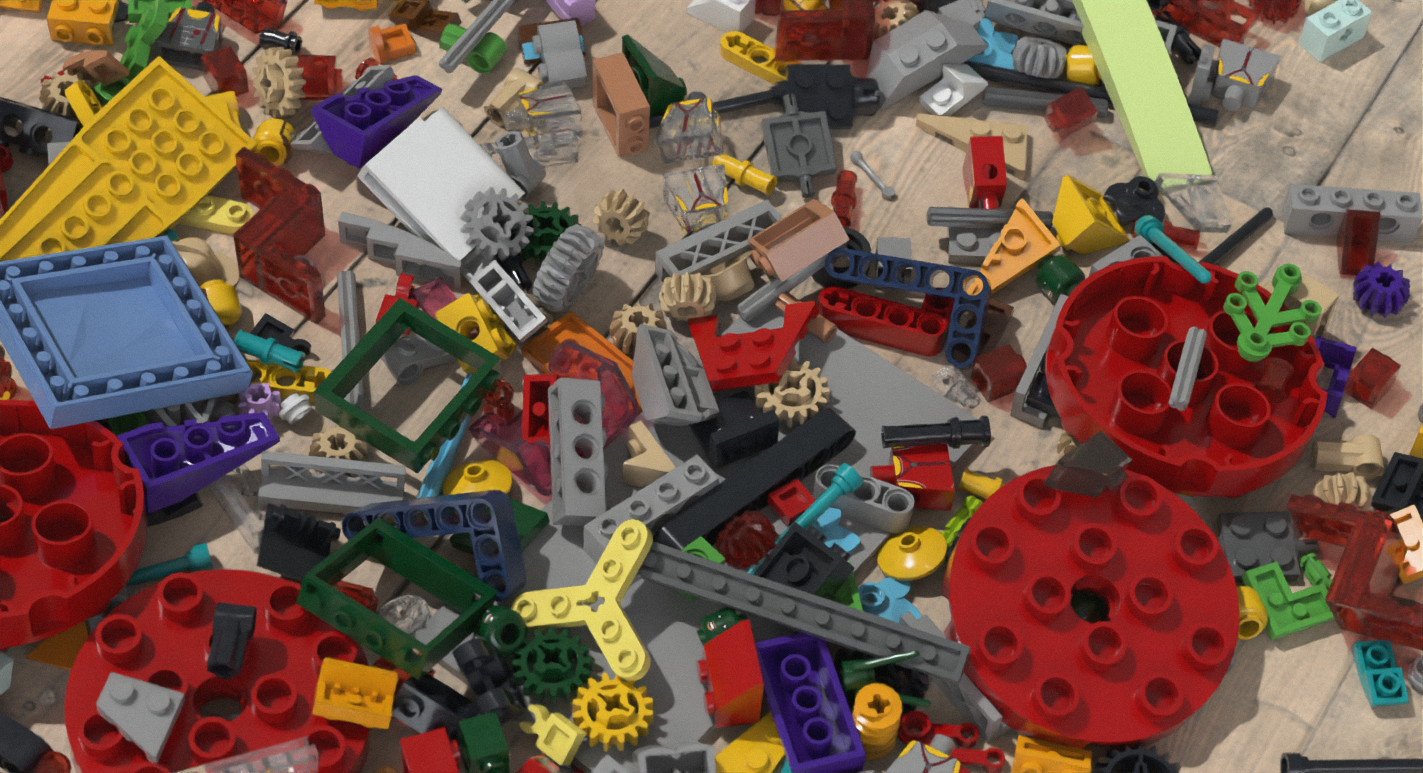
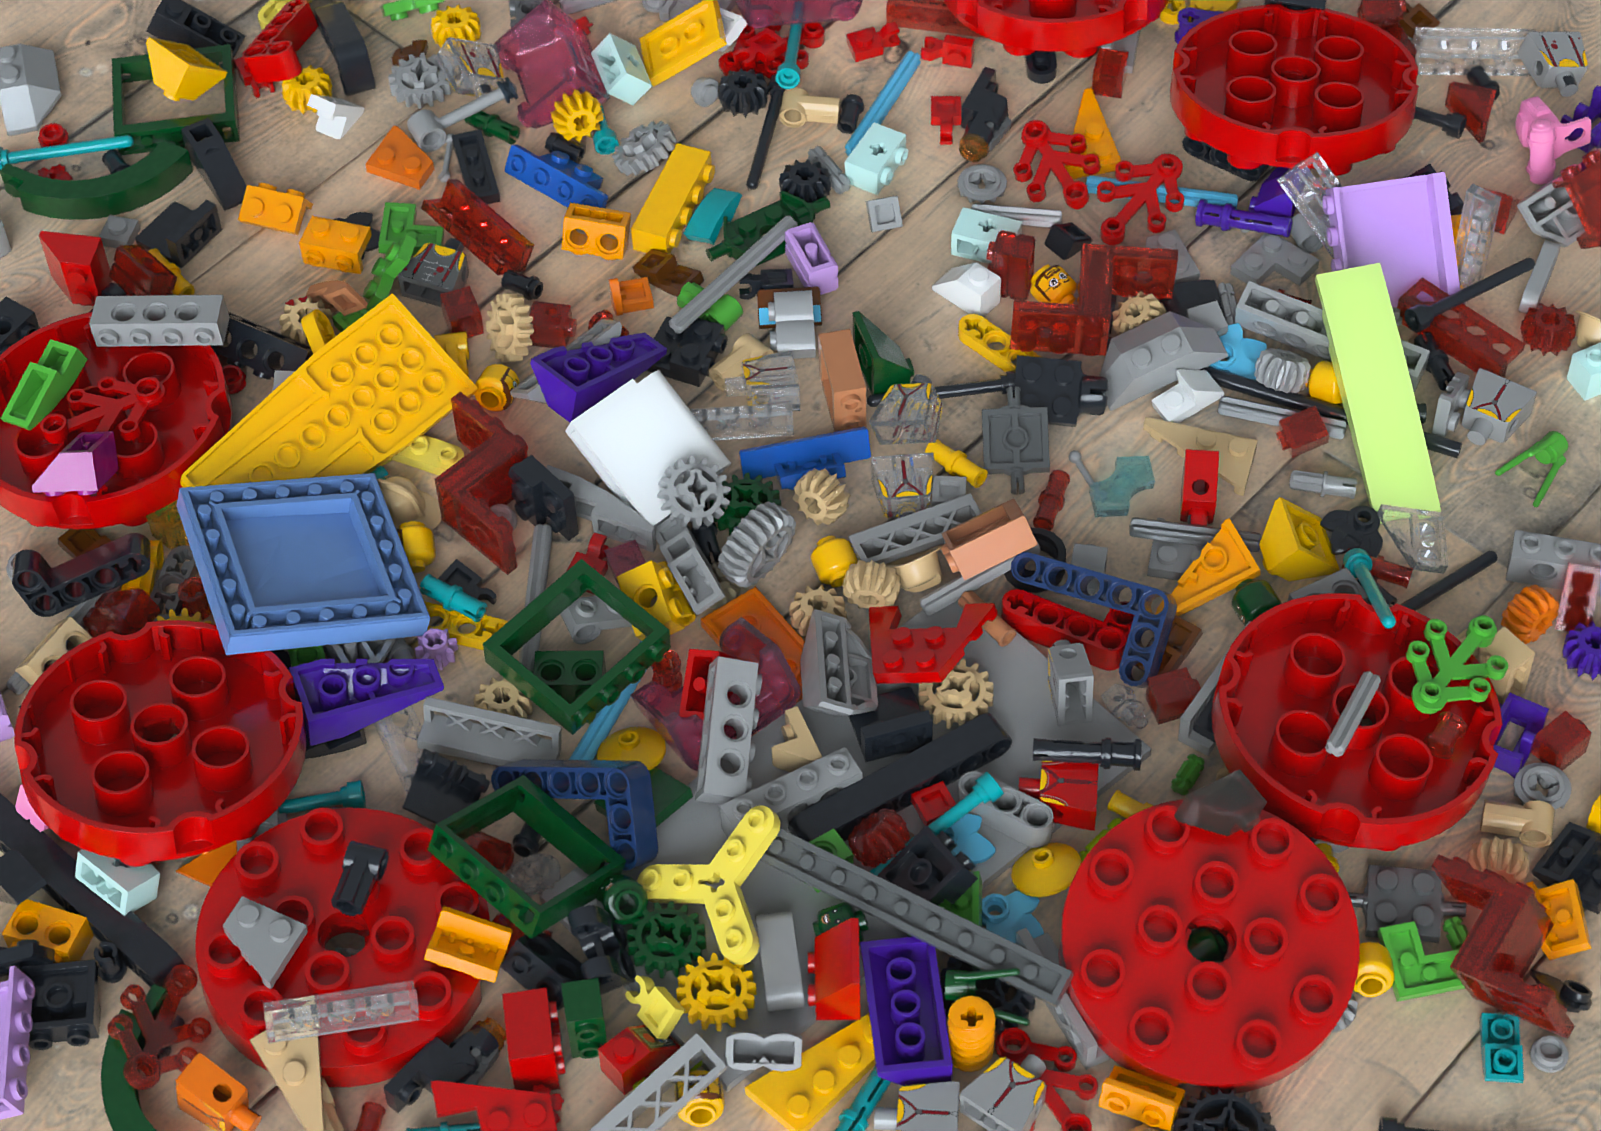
camera: 15 degrees right, 0 degrees up
white plate [279,393,313,425] -> none
light grey piece [495,131,546,200] -> none
none -> black plate [508,455,579,541]
none -> black pin [512,822,541,858]
none -> dark green brick [533,650,606,704]
none -> black plate [646,316,728,387]
none -> black plate [739,269,794,300]
none -> blue bracket [739,426,871,490]
none -> light grey beam [755,911,804,1012]
none -> yellow head [810,535,858,588]
none -> light grey plate [932,475,967,506]
none -> light grey torso [1048,640,1094,726]
none -> clear light blue tile [1089,456,1155,517]
none -> bright green piece [1171,754,1205,796]
none -> light grey axle [1289,470,1357,499]
none -> bright green plant [1495,431,1569,507]
none -> orange gear [1501,584,1559,644]
none -> light grey gear [1513,763,1571,811]

